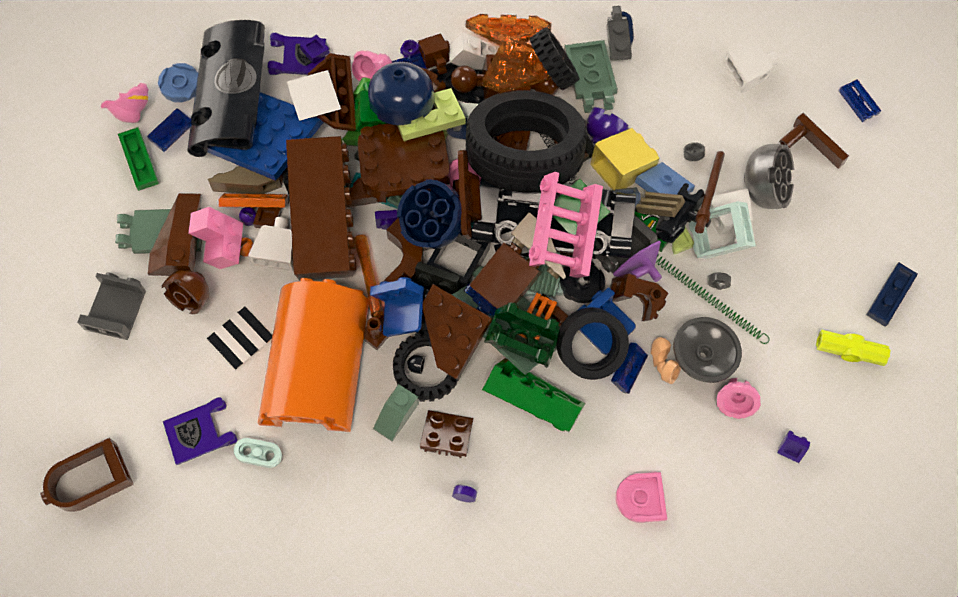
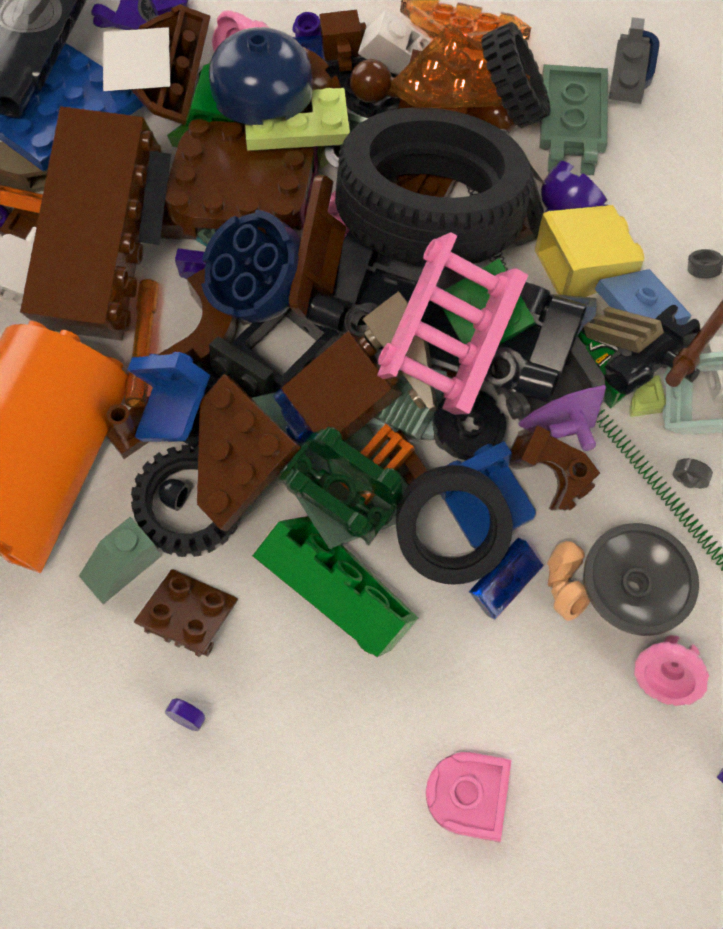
camera: 20 degrees right, 0 degrees up
none -> black sticker [138,150,171,245]

